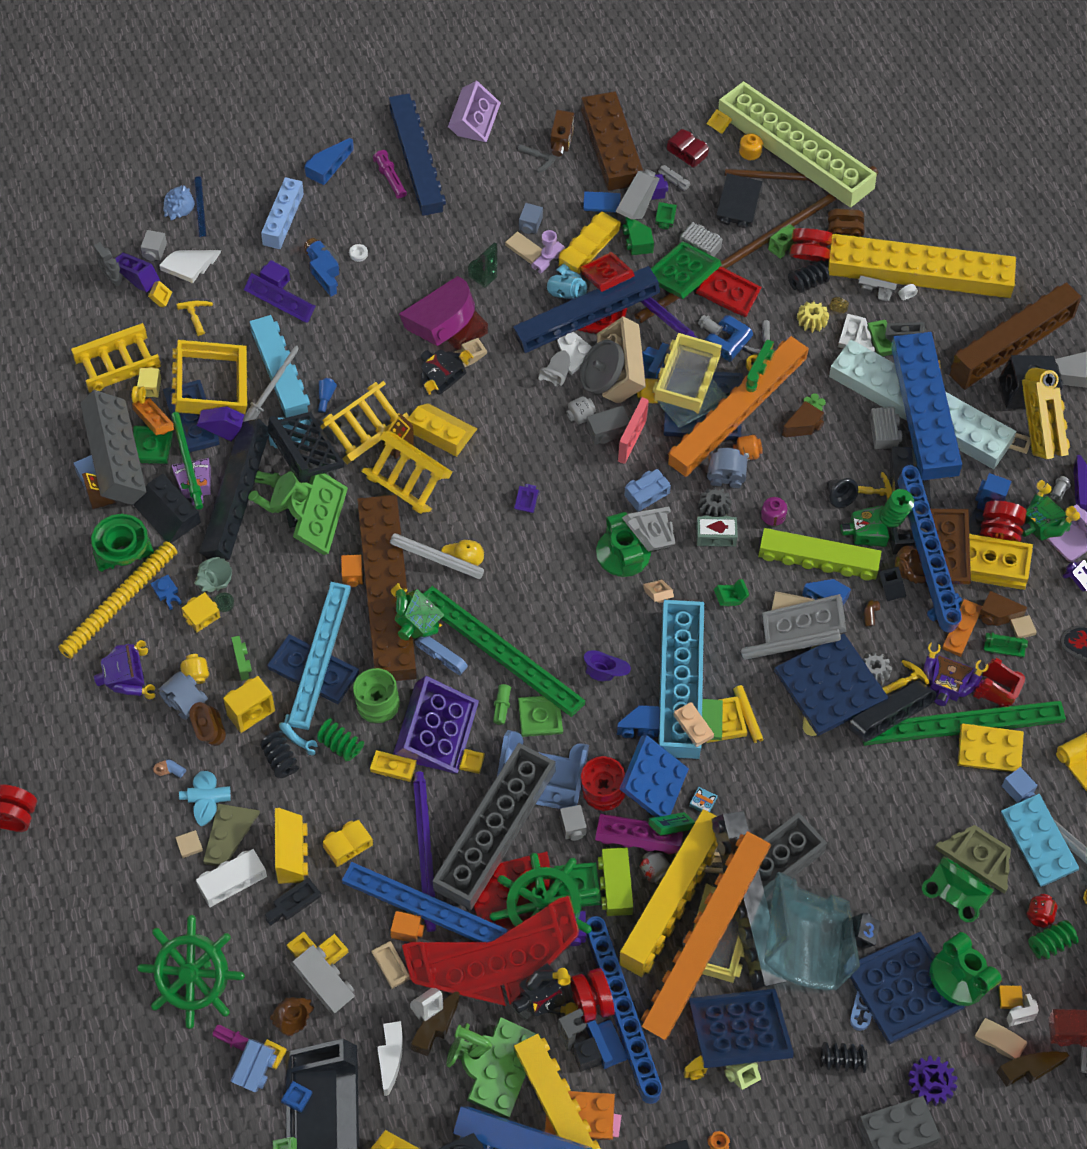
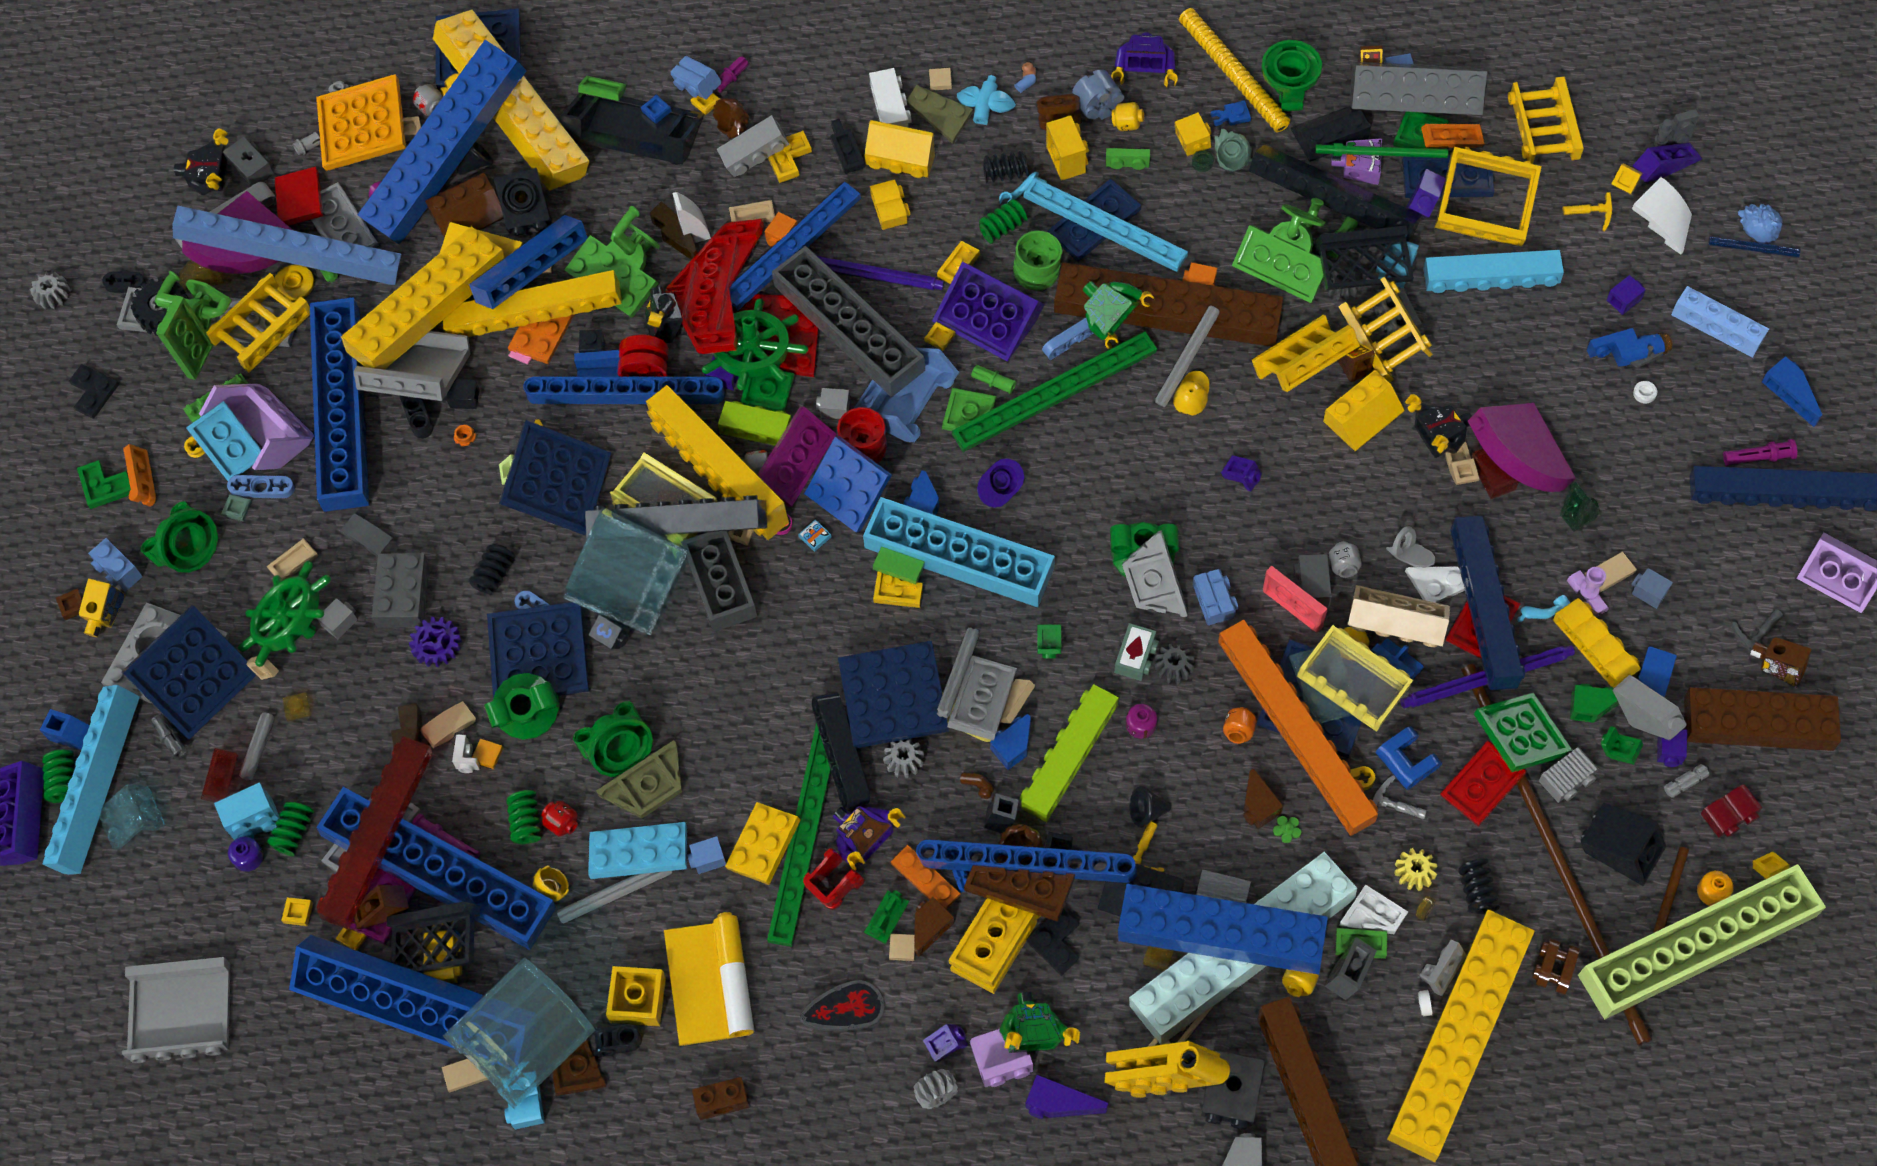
camera: 115 degrees right, 5 degrees up
yellow bush [132,386,146,404] -> none
light yellow brick [137,367,161,397] -> none
green piece [137,915,245,1029] -> none
light grey brick [141,230,167,261] -> none
light grey piece [243,346,299,422] -> none
dark purple plate [244,273,316,323] -> none
blue cone [318,378,337,413] -> none
white slope [378,1021,403,1096] -> none
medium azure piece [547,275,587,299] -> none
dark grey hinge [558,1008,586,1052] -> none
red tile [579,252,635,292] -> none
dark grey piece [580,340,624,394] -> none
orange brick [641,831,771,1040] -> none
light nougat plate [643,580,674,603] -> none
green tile [649,812,695,836] -> none
light nougat plate [673,702,714,747] -> none
light grey pin [698,315,723,336] -> none
sand blue brick [707,448,748,488] -> none
yellow piece [733,685,764,743] -> none
green plate [746,339,775,392] -> none
bright green leg [768,224,797,259] -> none
red wheel [790,228,833,261] -> none
green torso [841,505,889,547] -> none
green piece [880,489,914,527] -> none
yellow piece [882,660,929,694] -> none
blue brick [975,473,1011,510] -> none
red wheel [979,500,1027,542] -> none
light grey pin [1050,476,1071,502] -> none

